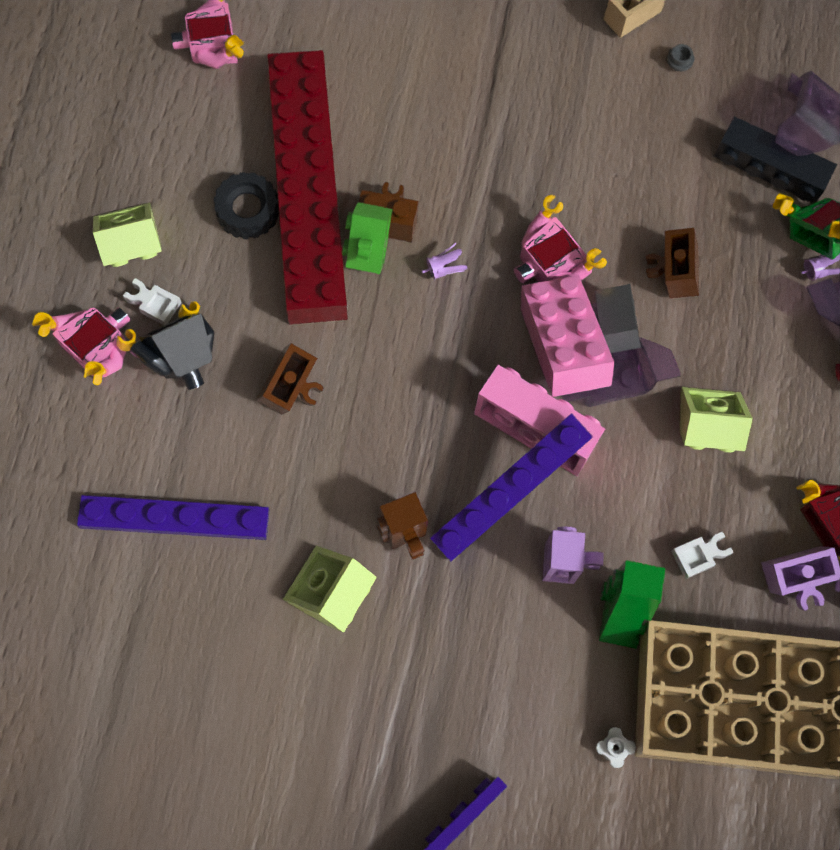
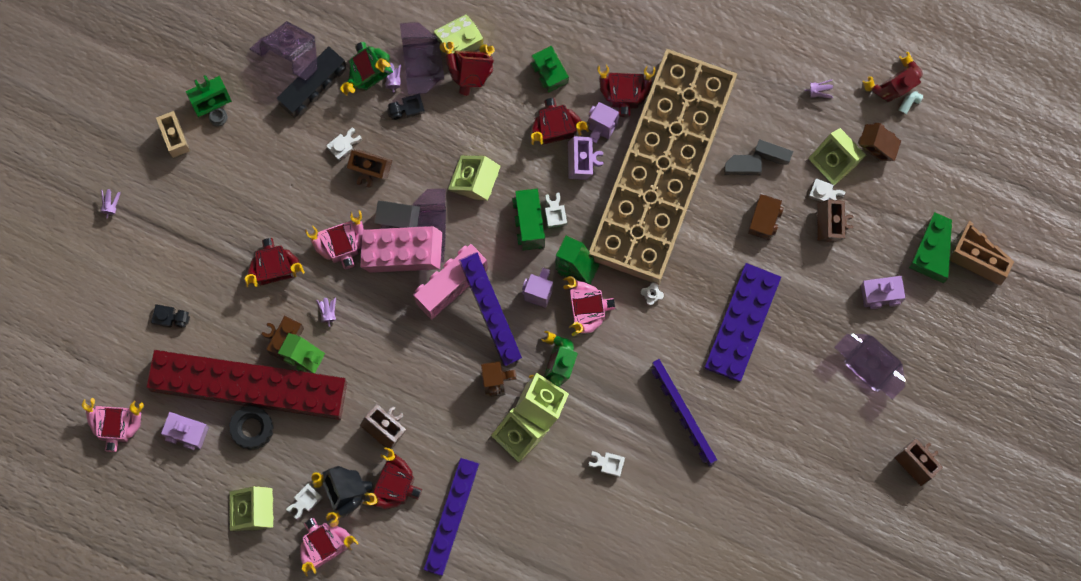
camera: 70 degrees left, 5 degrees up
none -> black plate [151,304,190,328]
none -> lavender brick [161,412,209,450]
none -> green brick [185,75,232,117]
none -> torso [245,238,305,287]
none -> white plate [326,127,362,161]
none -> torso [363,448,422,510]
none -> black plate [387,94,425,120]
none -> green wedge [512,188,545,251]
none -> yellowish green brick [514,373,569,432]
none -> green torso [529,331,578,387]
none -> torso [563,276,615,336]
none -> white plate [588,451,625,477]

